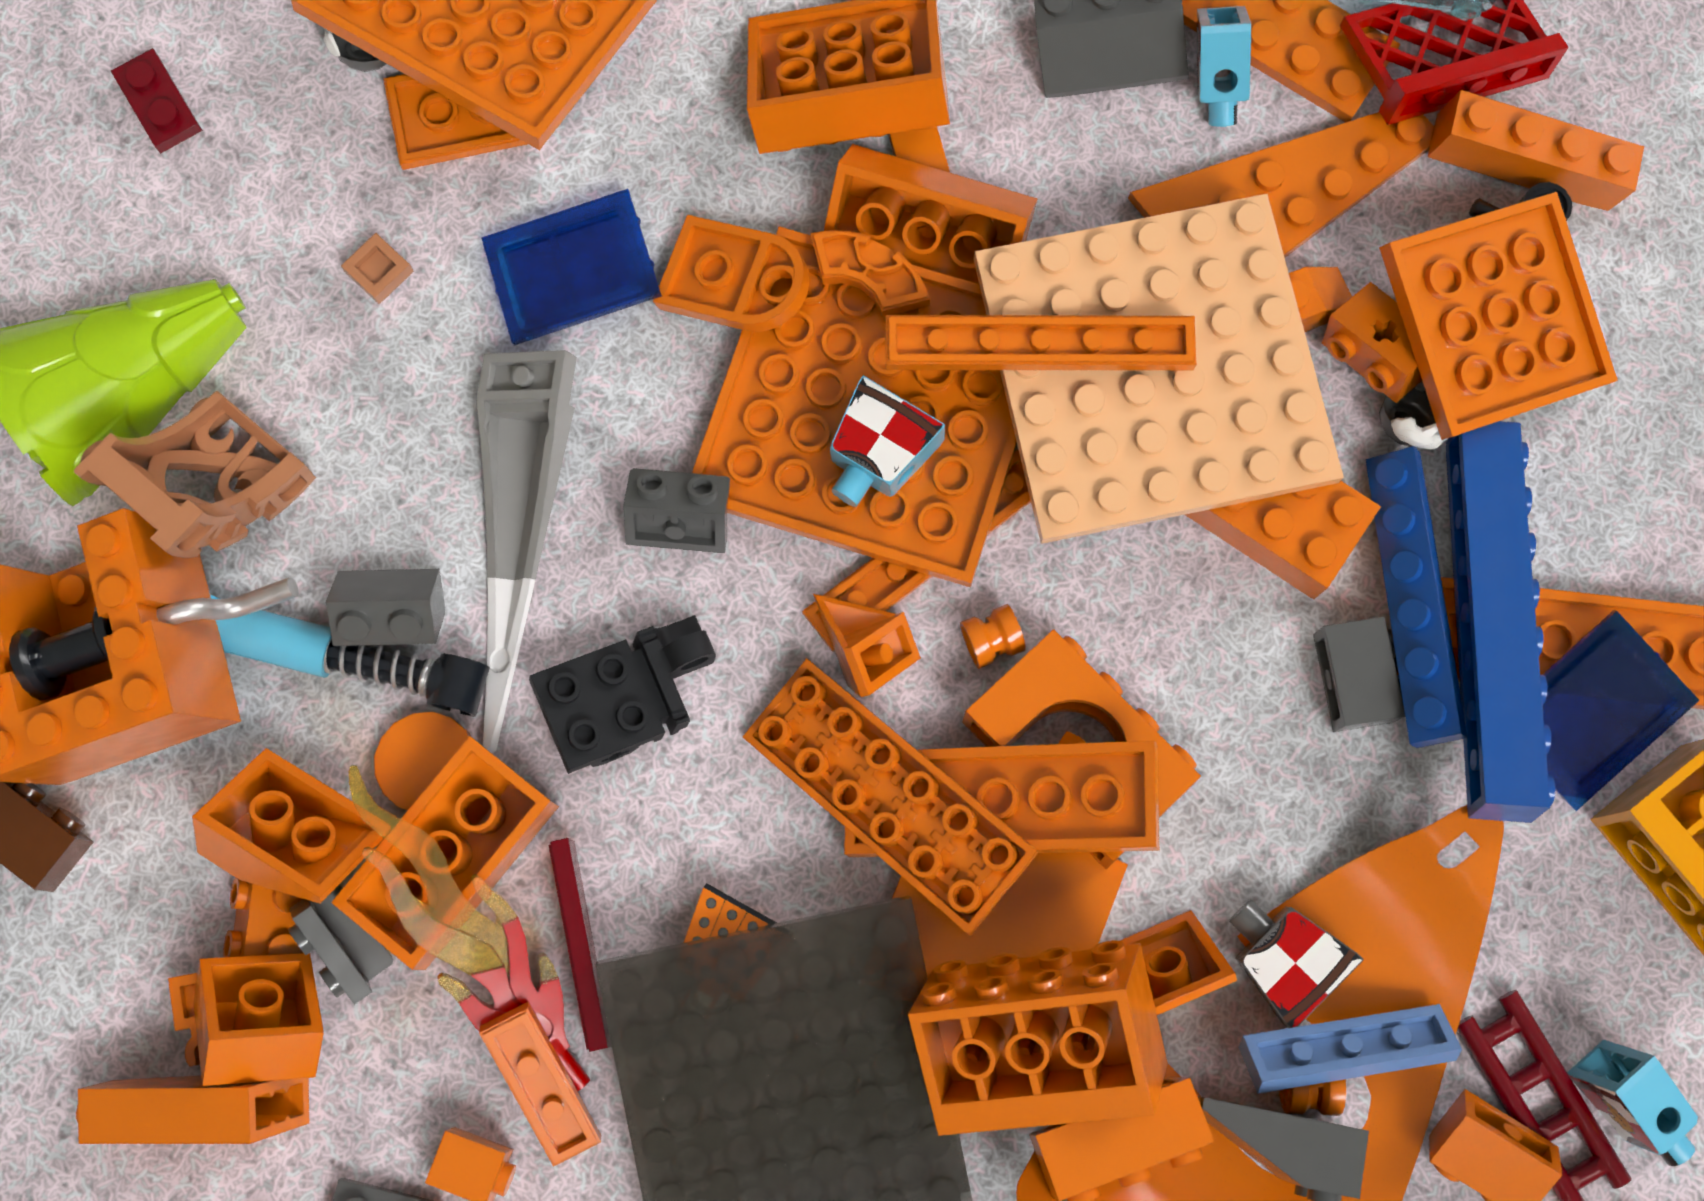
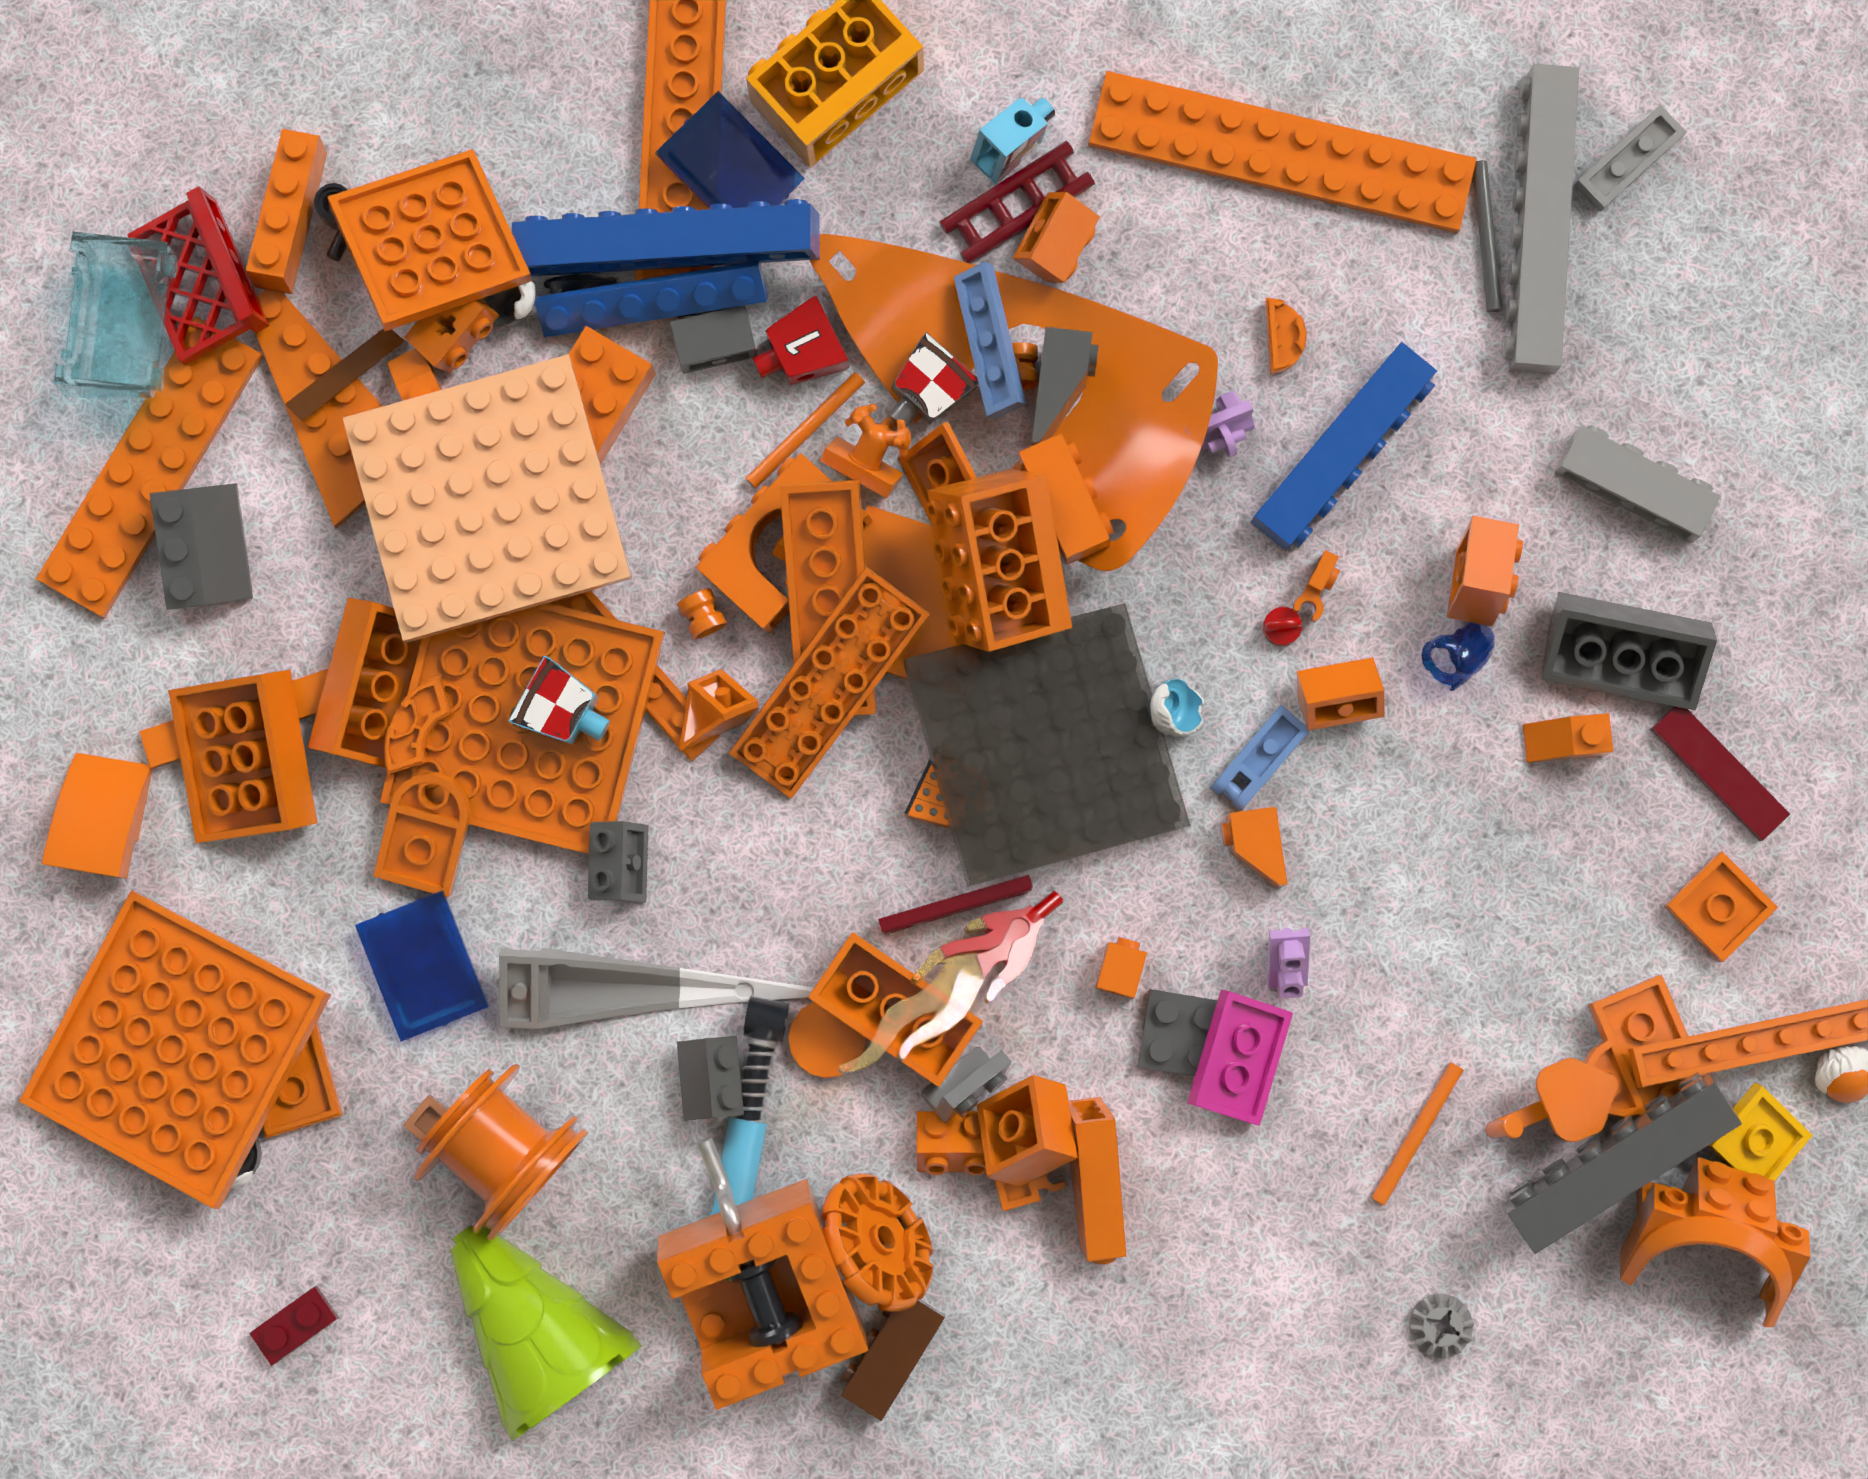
camera: 90 degrees left, 5 degrees up
nougat fence [74,391,316,558] -> none
orange slope [192,748,391,904] -> none
orange tile [479,1002,601,1167] -> none
black plate [529,615,716,774] -> none
orange tile [886,315,1197,371] -> none
medium azure torso [1197,6,1251,127] -> none
none -> reddish brown sticker [285,329,405,421]
none -> orange wheel [414,1064,589,1242]
none -> black bar [543,275,617,294]
none -> orange bar [745,372,865,489]
none -> red torso [752,296,849,386]
none -> orange piece [820,403,911,498]
none -> orange plate [821,1173,934,1312]

